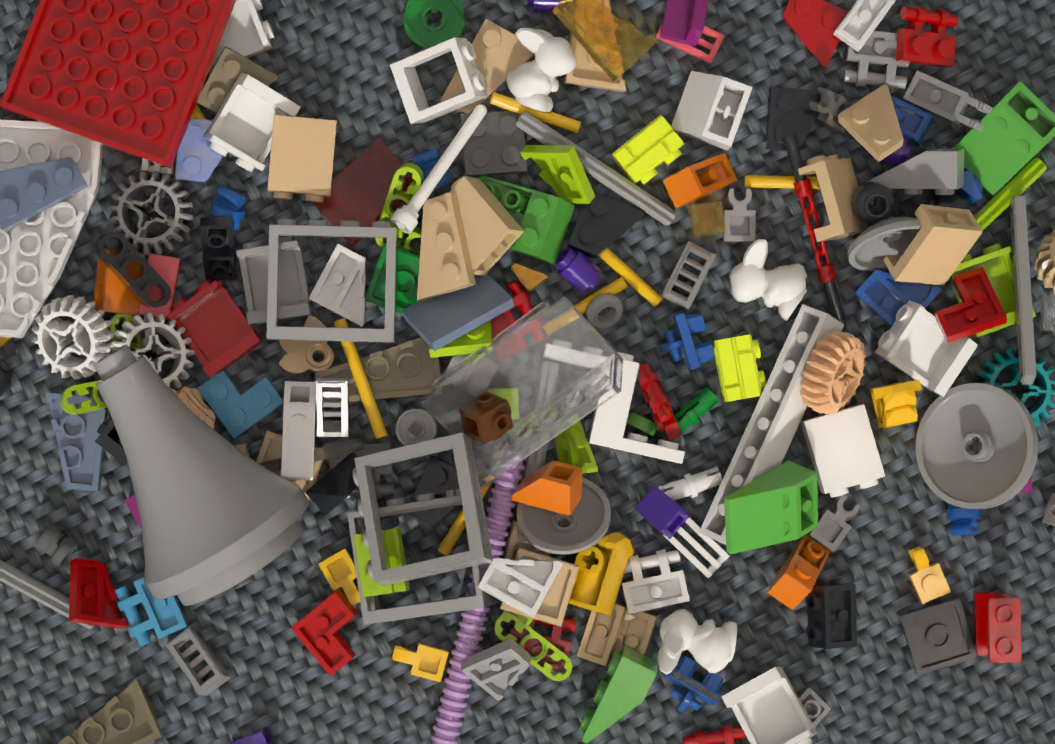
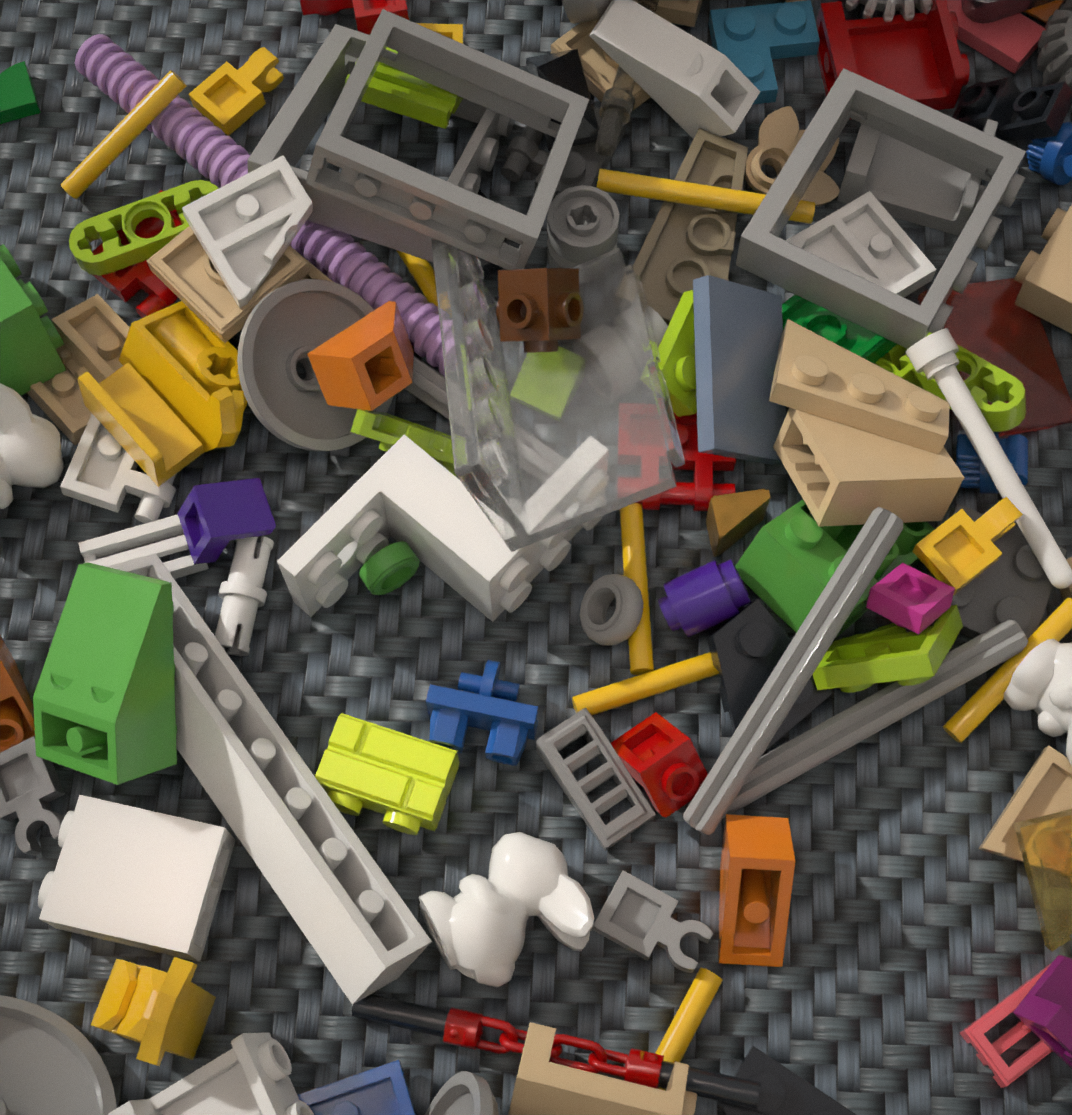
camera: 125 degrees right, 20 degrees down
slope [316,378,349,437] -> none
light grey wing [461,638,531,701] -> none
neon yellow brick [611,115,684,185] -> none
red plate [638,364,681,441] -> none
green pin [662,387,719,442] -> none
white slope [671,71,753,151] -> none
clear yellow brick [688,201,726,239] -> none
light nougat gear [800,330,866,415] -> none
none -> yellow bar [60,70,187,199]
none -> yellow panel [77,362,204,487]
none -> red bracket [611,712,708,817]
none -> light grey axle [683,507,903,835]
none -> dark pink plate [866,562,955,634]
none -> yellow plate [912,497,1023,595]

